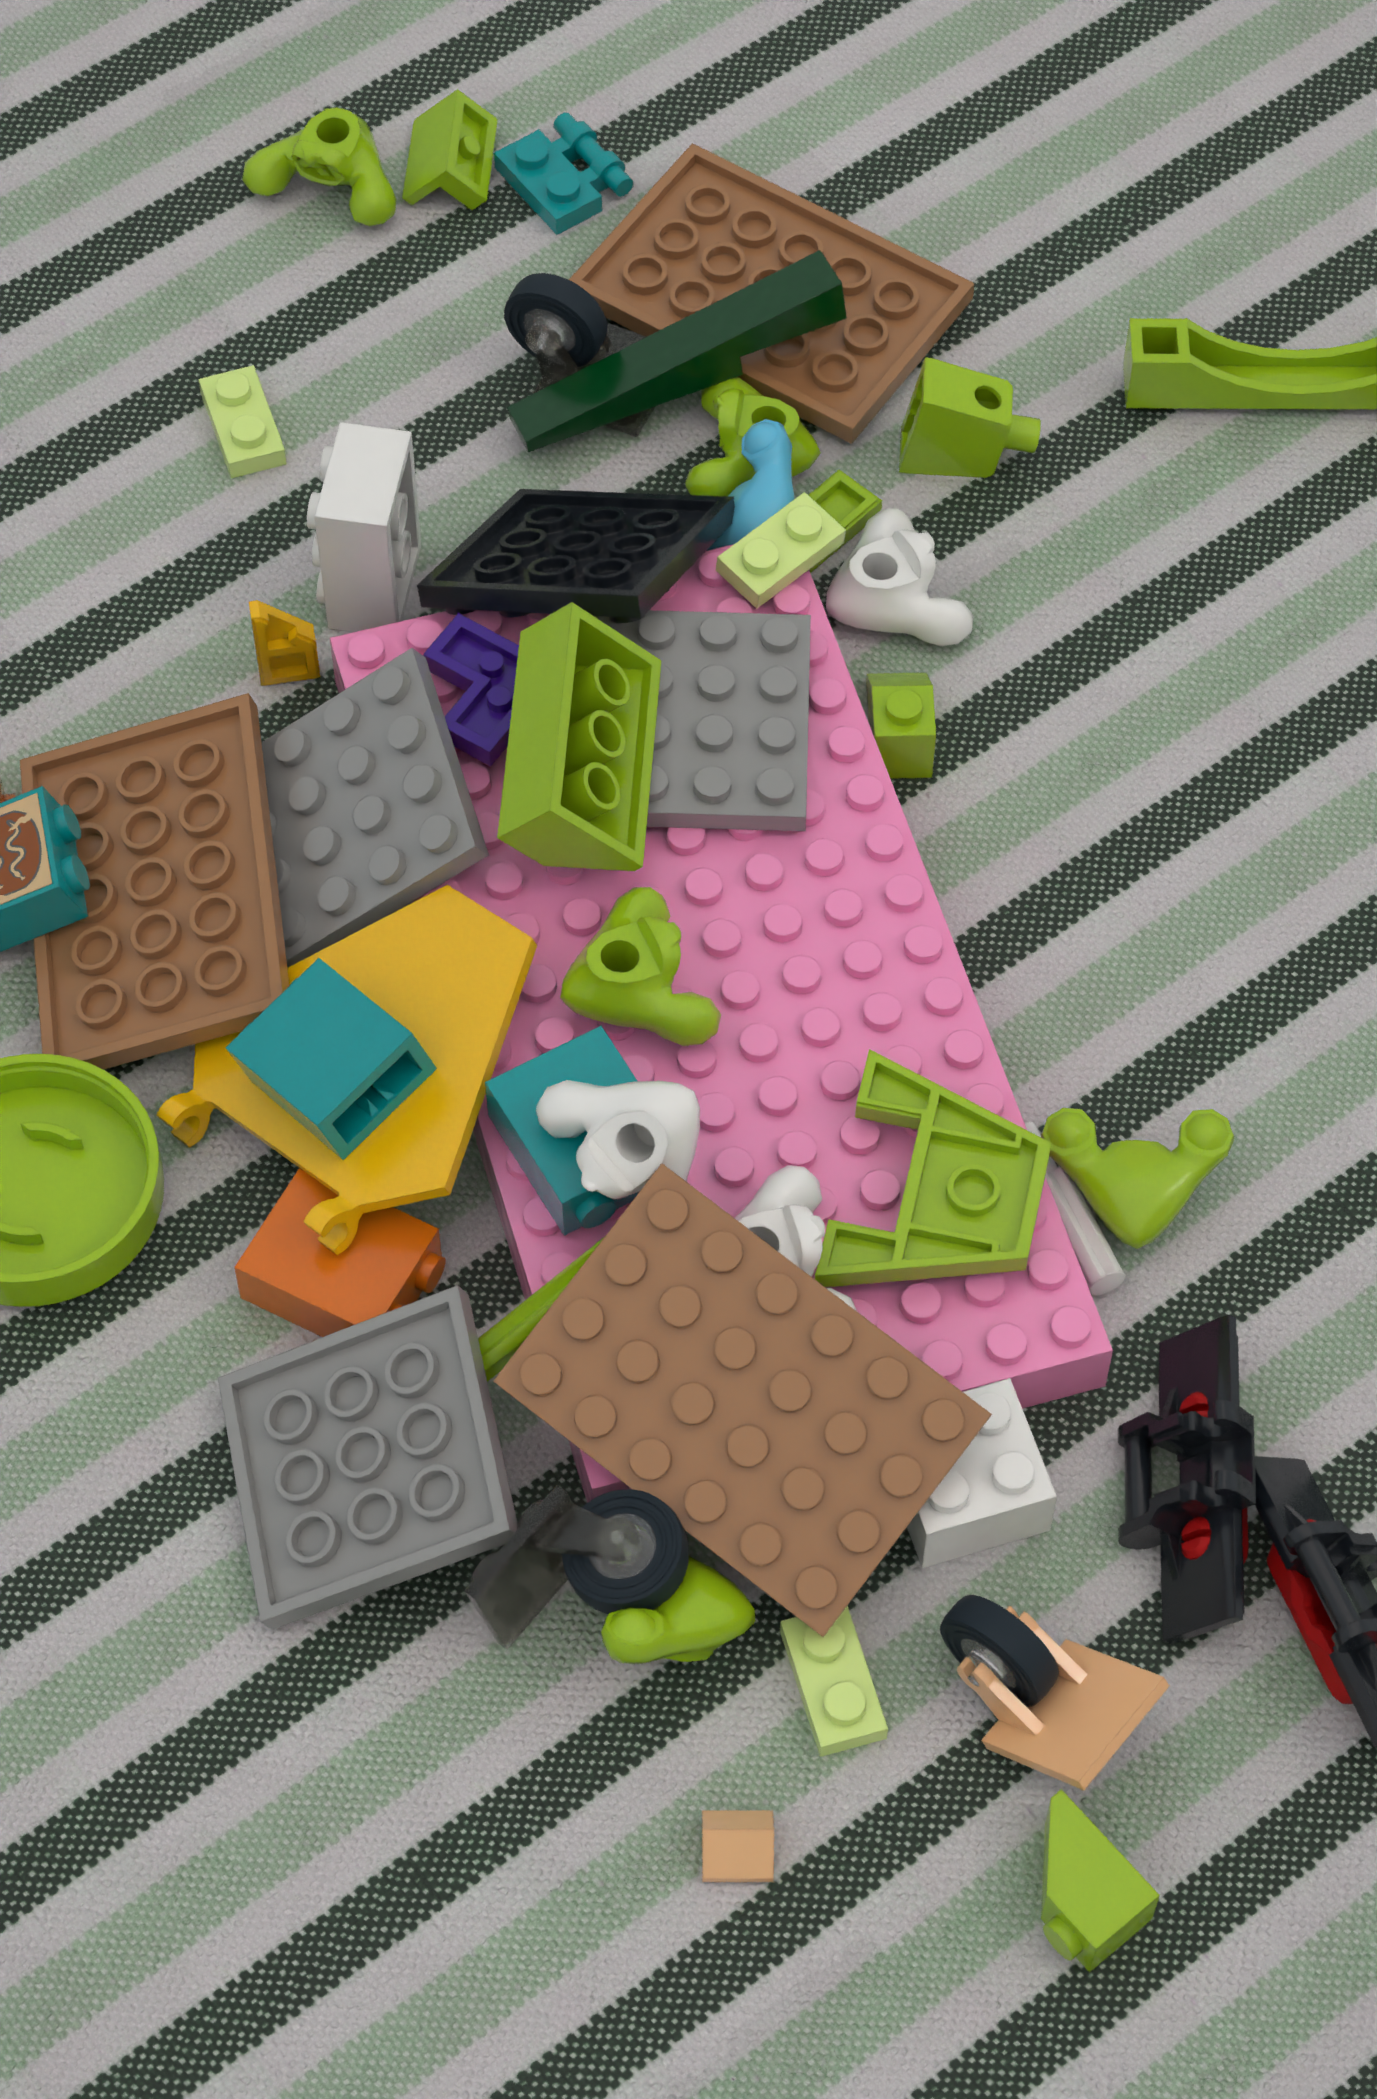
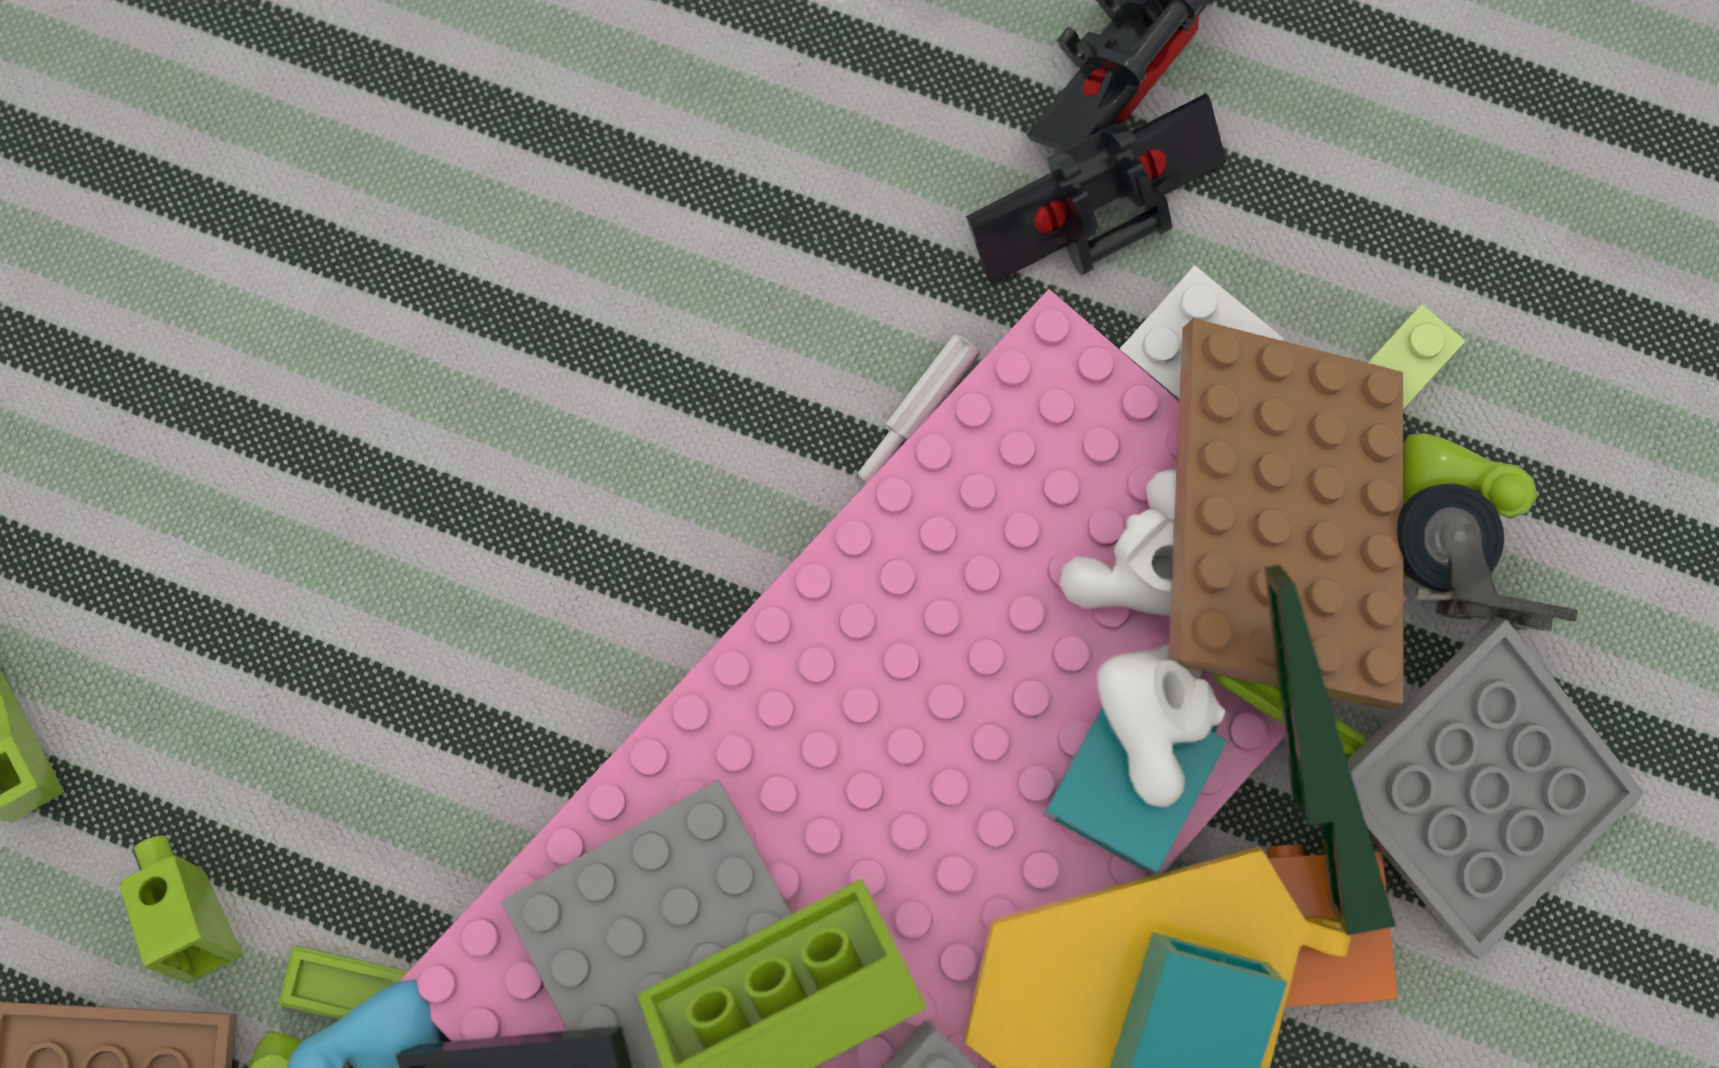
camera: 115 degrees left, 20 degrees up
lime head [560,887,721,1046] -> none
light nougat slope [702,1810,774,1882] -> none
yellowish green plate [716,492,846,609] -> none
lime wing [815,1049,1052,1287] -> none
white head [826,508,973,647] -> none
lime slope [866,673,936,778] -> none
light nougat plate [940,1595,1169,1790] -> none
lime head [1041,1108,1235,1249] -> none
lime slope [1041,1789,1160,1973] -> none
none -> dark green slope [1264,564,1396,935]

